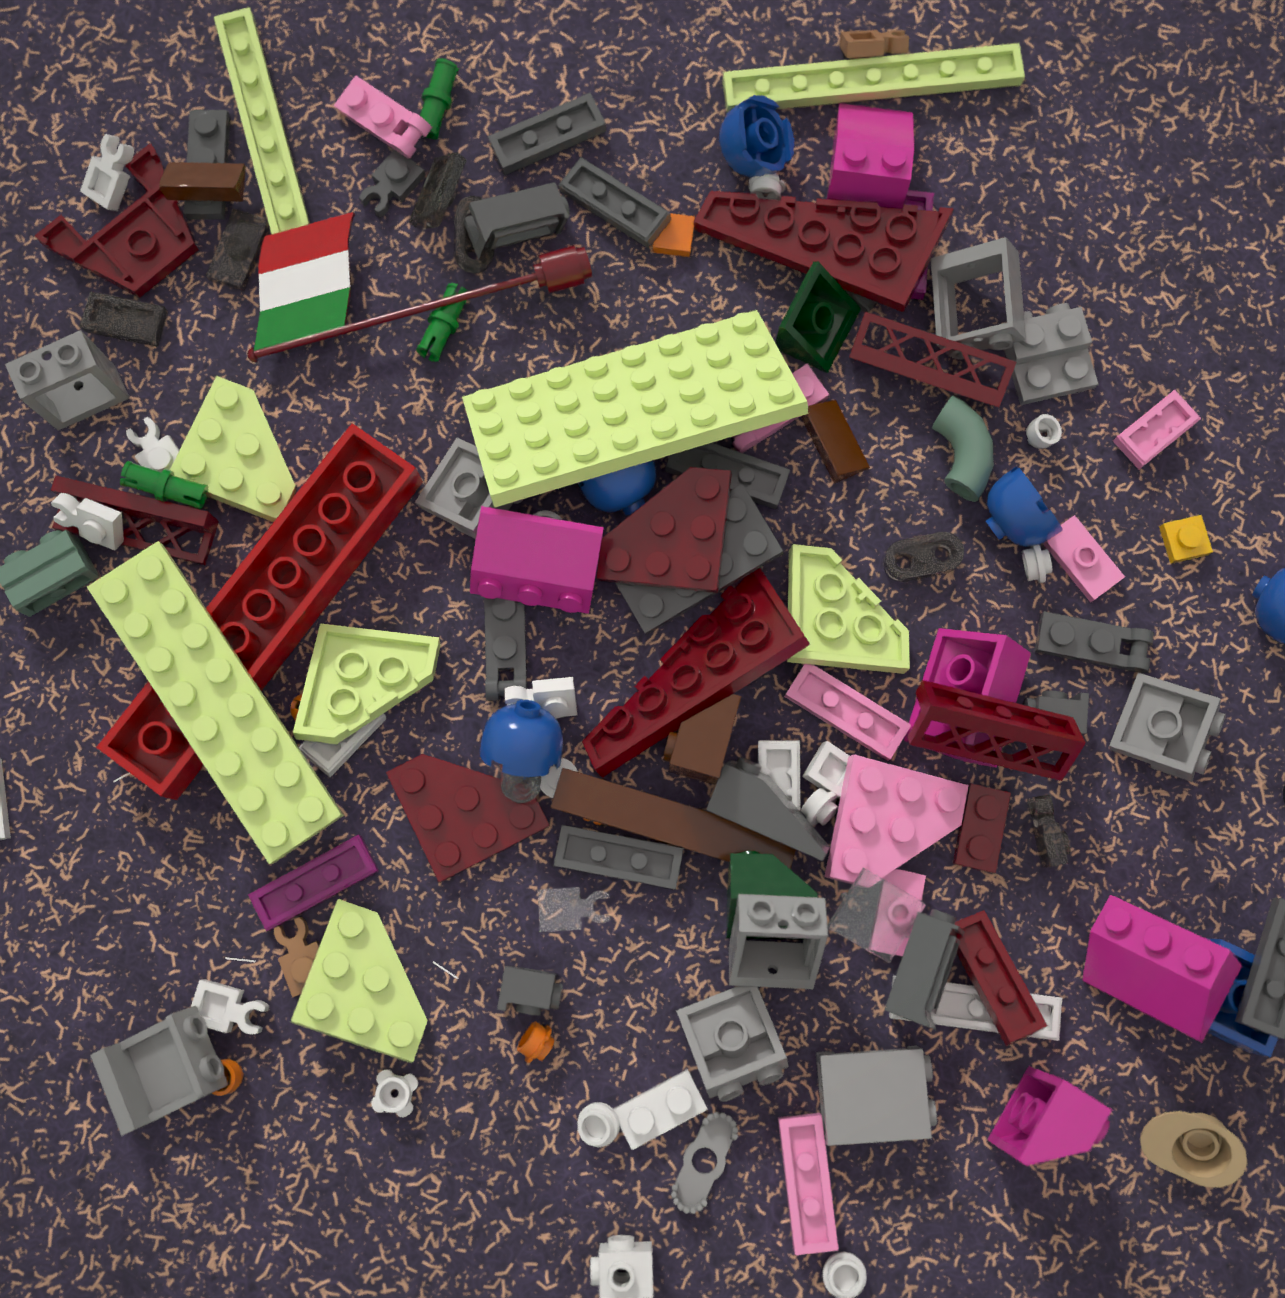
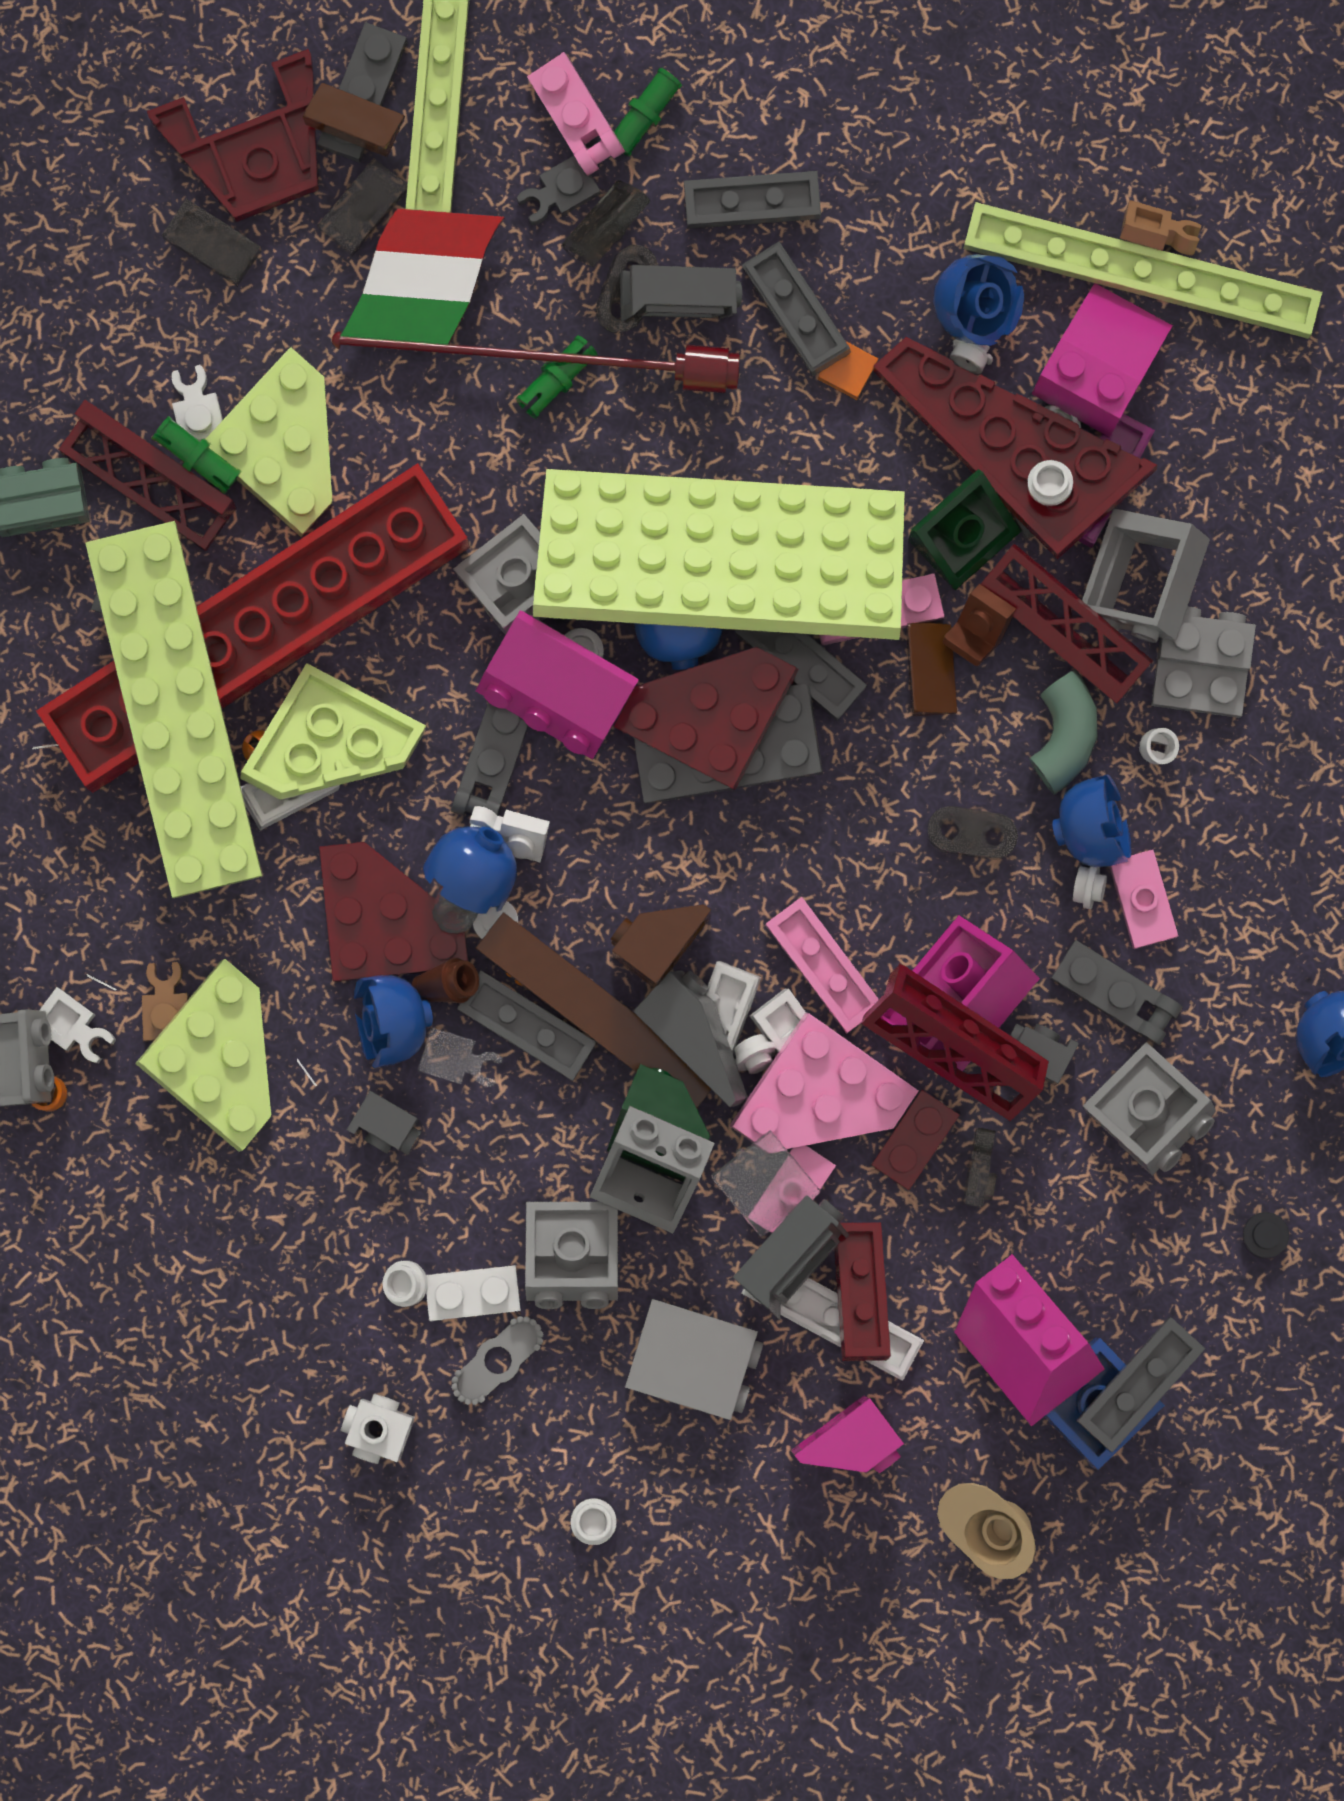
camera: 20 degrees right, 5 degrees up
light grey window [5,330,130,431] -> none
white plate [51,493,124,551] -> none
white plate [80,134,134,211] -> none
magenta tile [248,834,379,932] -> none
white plate [371,1069,418,1117] -> none
orange plate [517,1021,555,1063] -> none
dark red wing [582,568,810,778] -> none
bright pink plate [778,1113,839,1255] -> none
yellowish green plate [787,544,910,674] -> none
bright pink plate [1113,390,1201,470] -> none
yellow plate [1159,515,1213,564] -> none
none -> blue cylinder [354,975,433,1069]
none -> copper cone [412,958,479,1003]
none -> copper bracket [942,584,1016,666]
none -> white plate [1028,460,1073,506]

